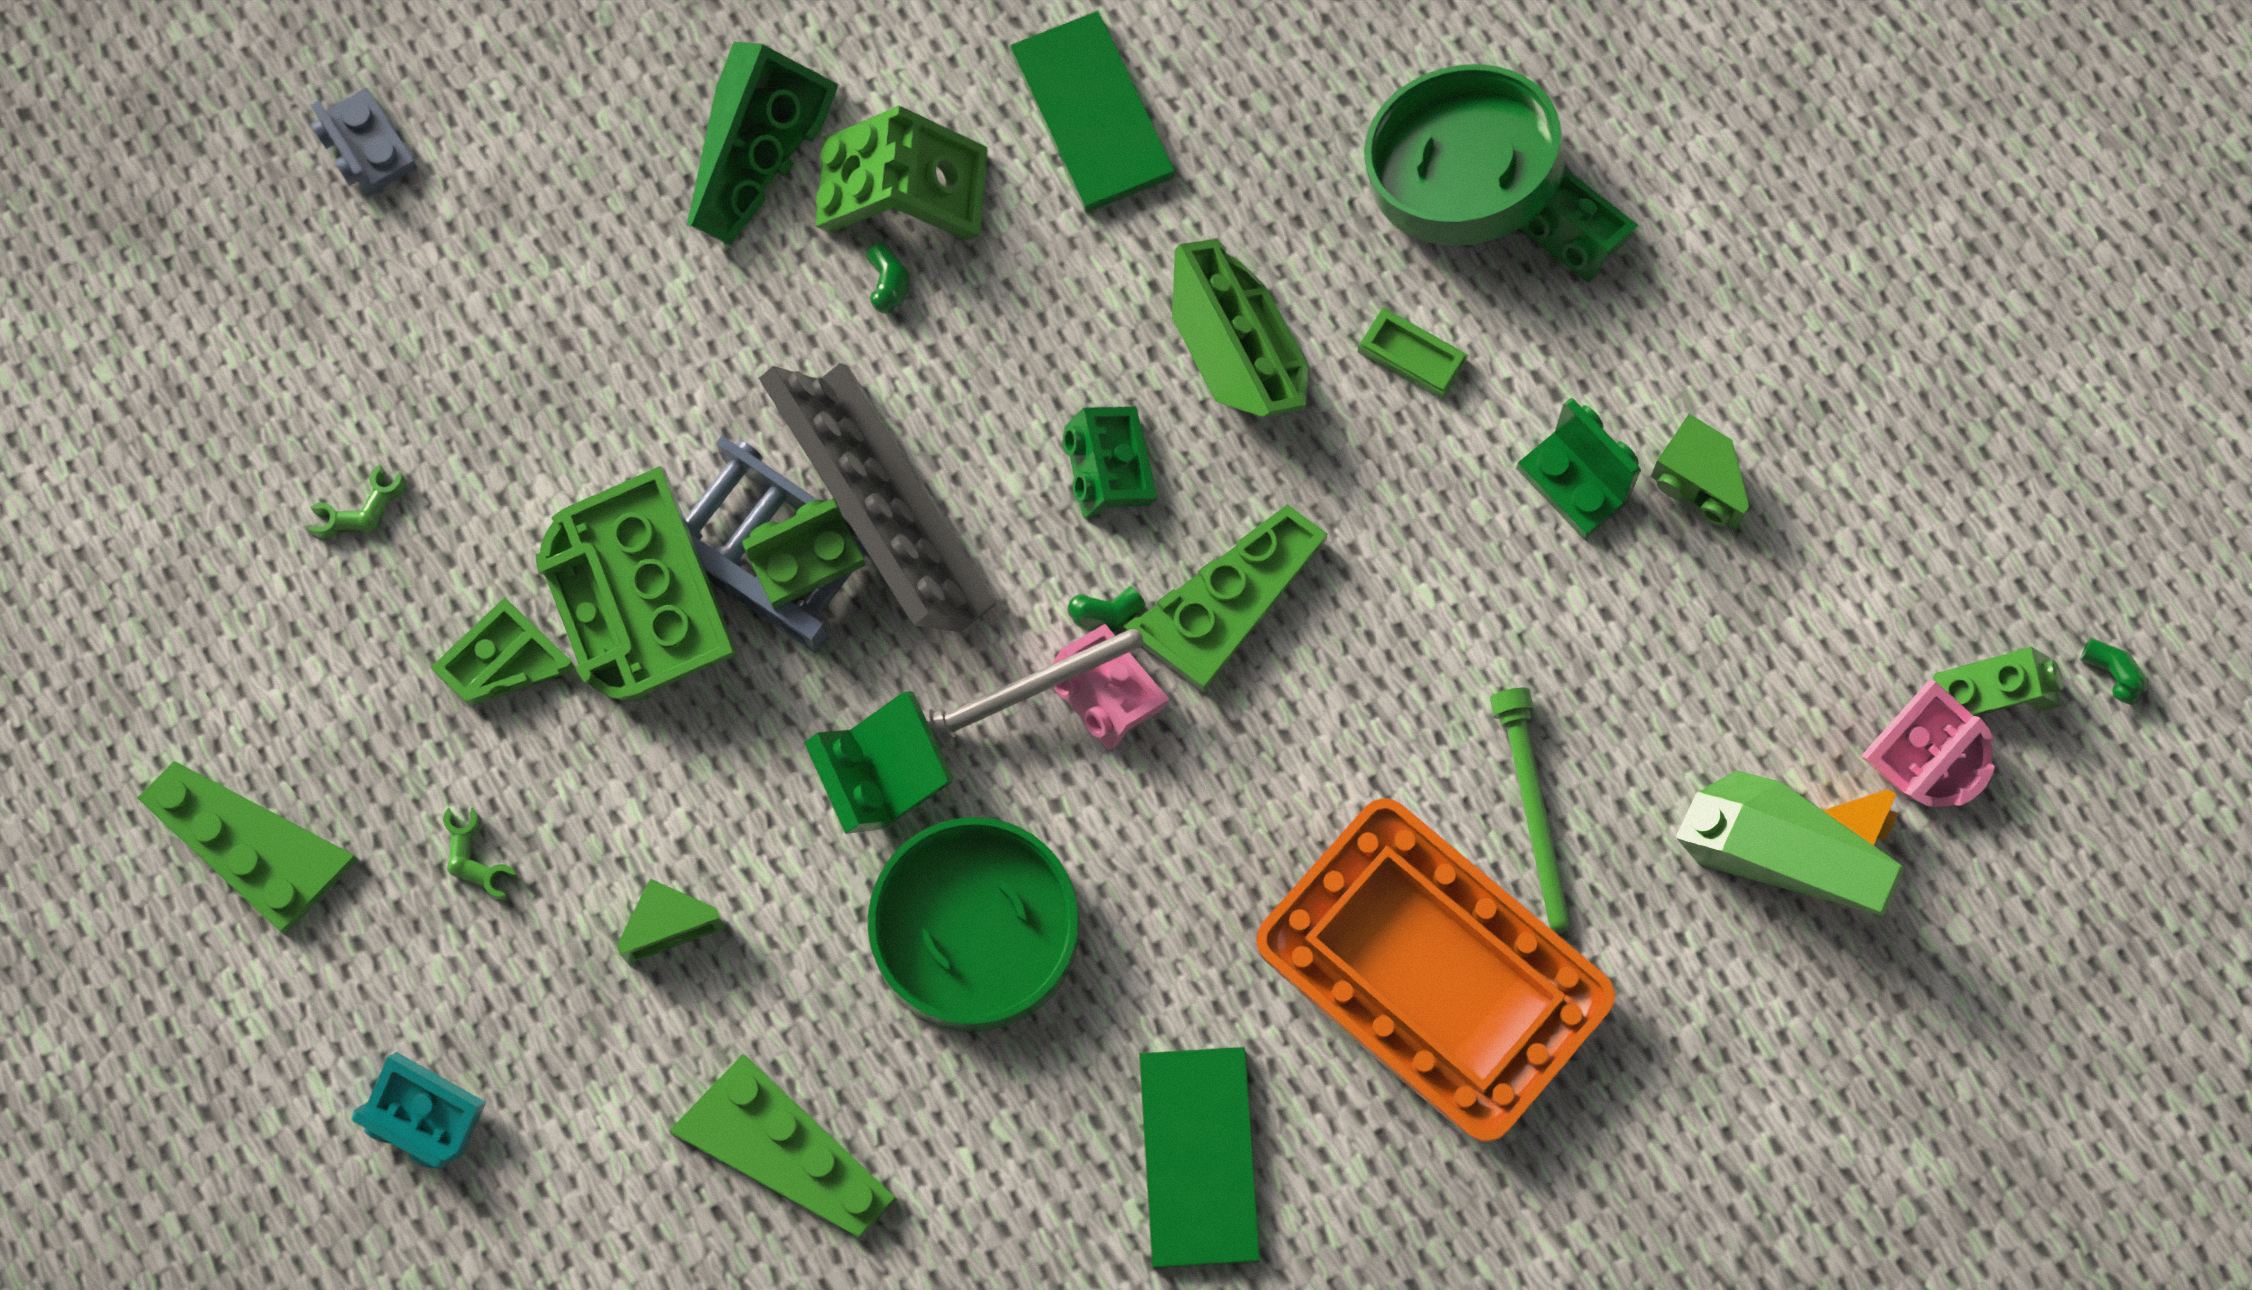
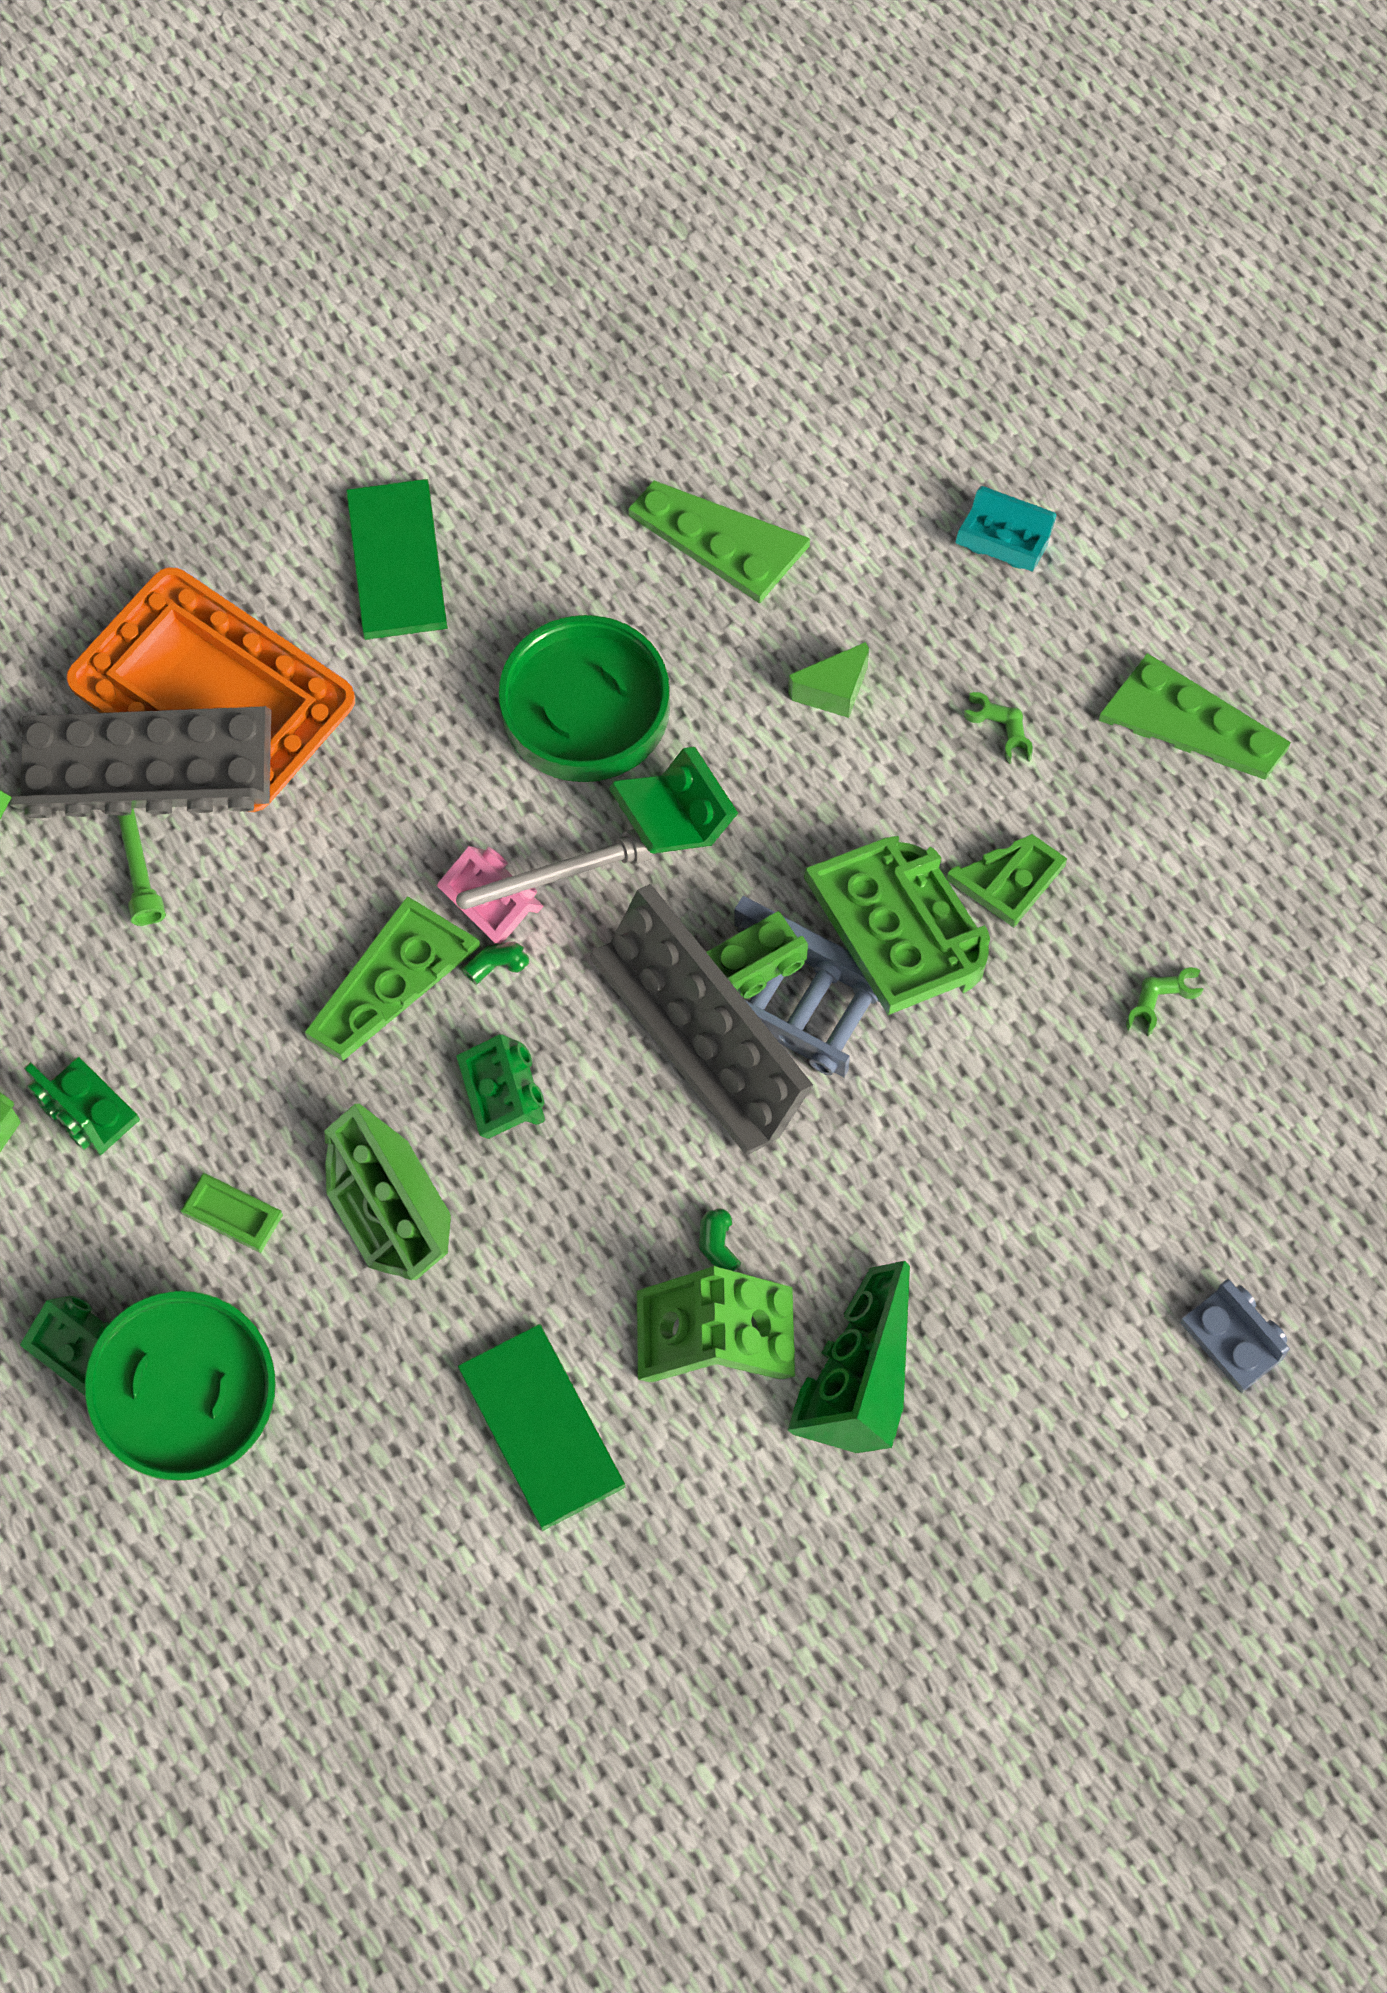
camera: 175 degrees right, 5 degrees down
none -> dark grey bracket [10,706,271,818]

